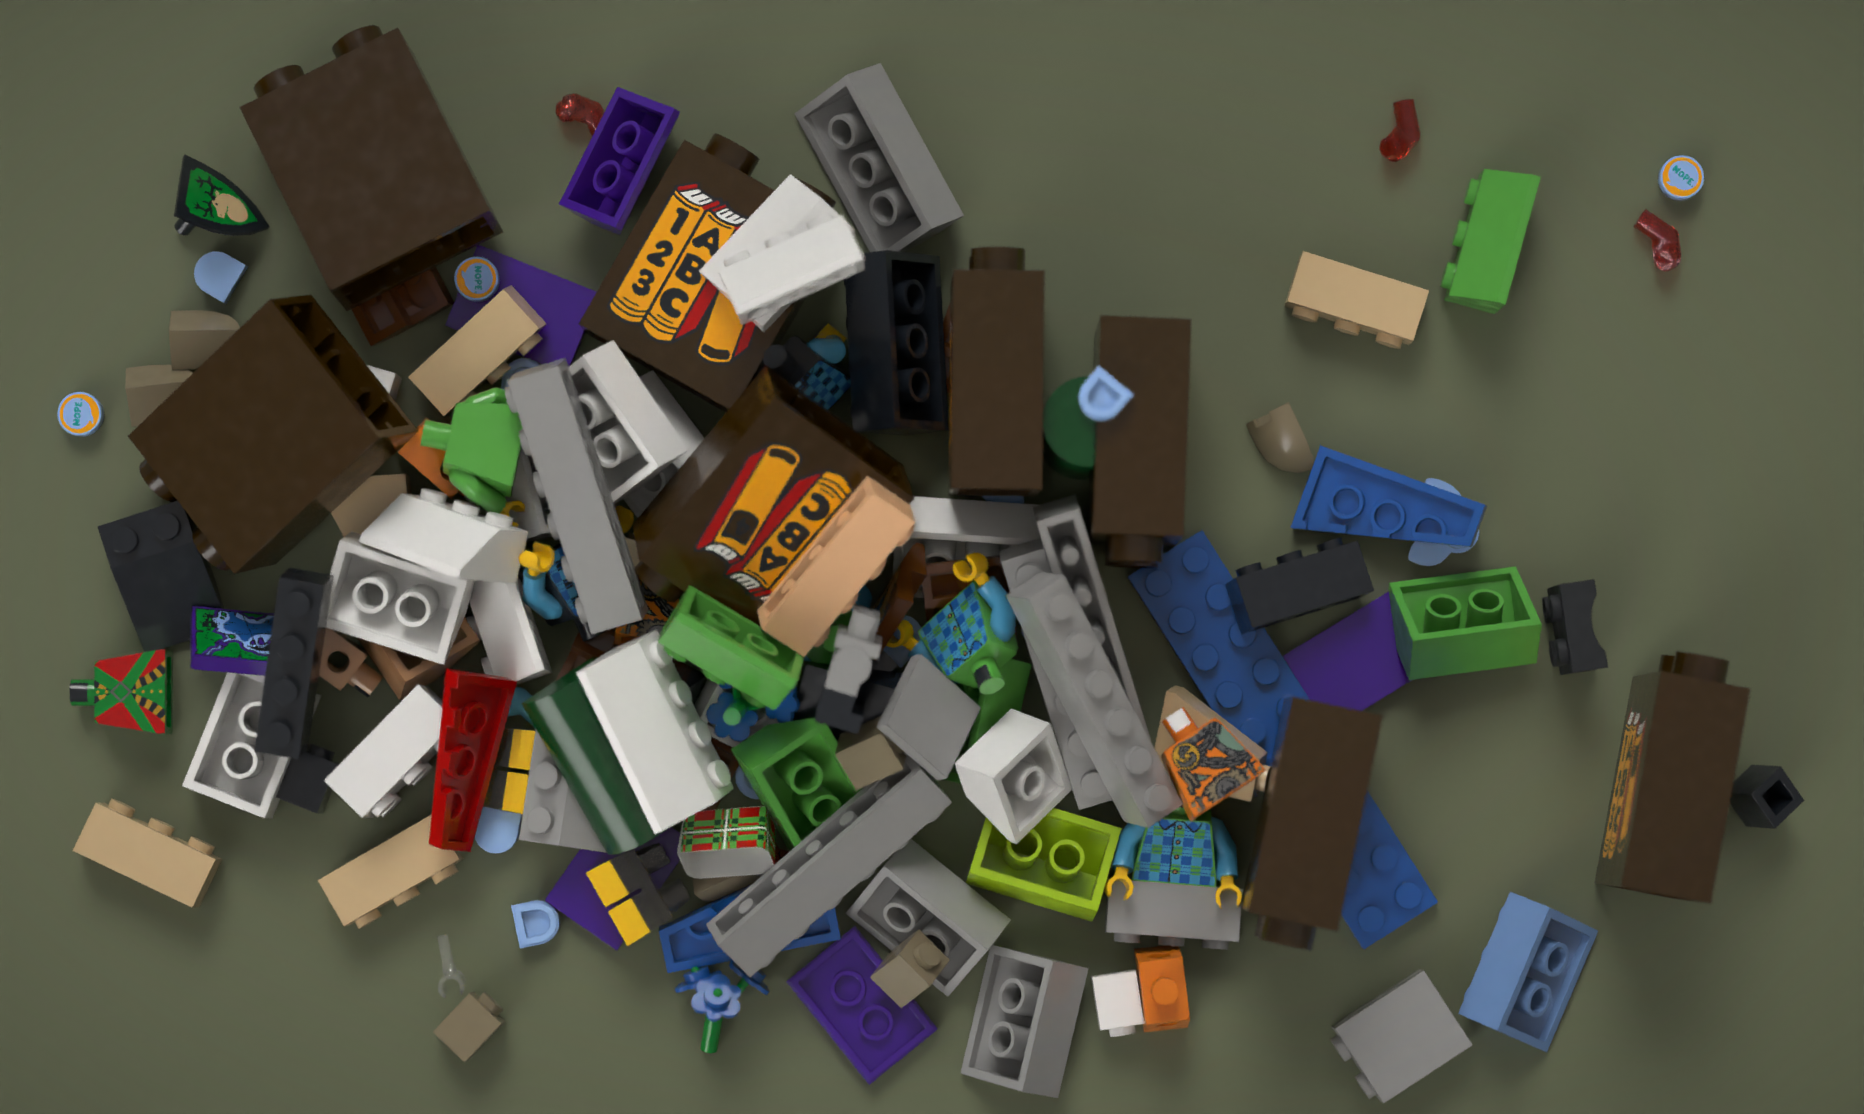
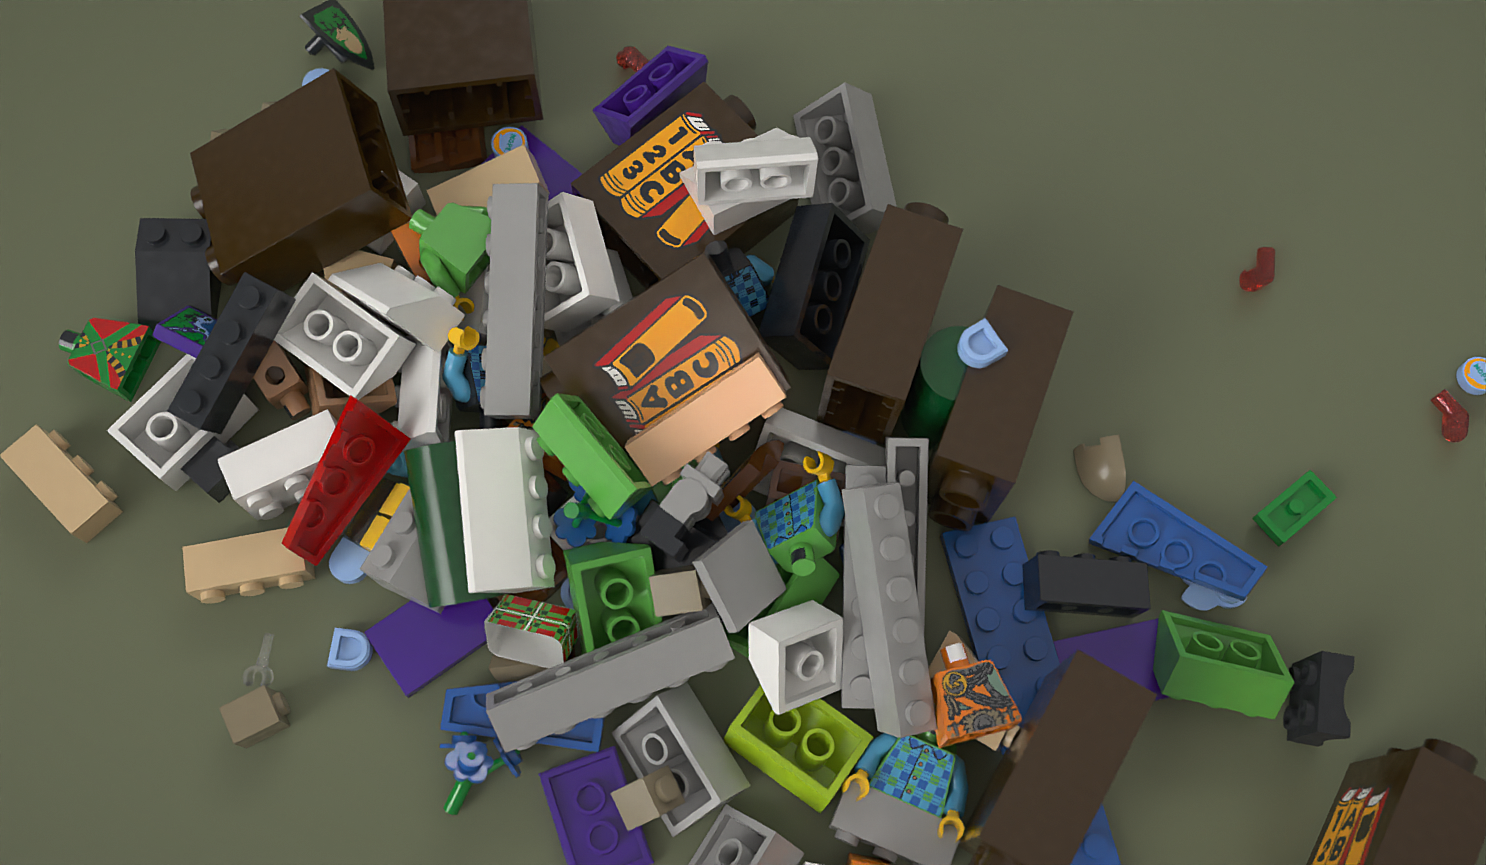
camera: 15 degrees right, 15 degrees down
light blue tile [57,392,104,437] -> none
clear smoke hips [586,842,692,946] -> none
tan brick [1284,251,1429,349] -> none
bright green slope [1440,169,1541,314] -> none
none -> green plate [1252,470,1337,547]

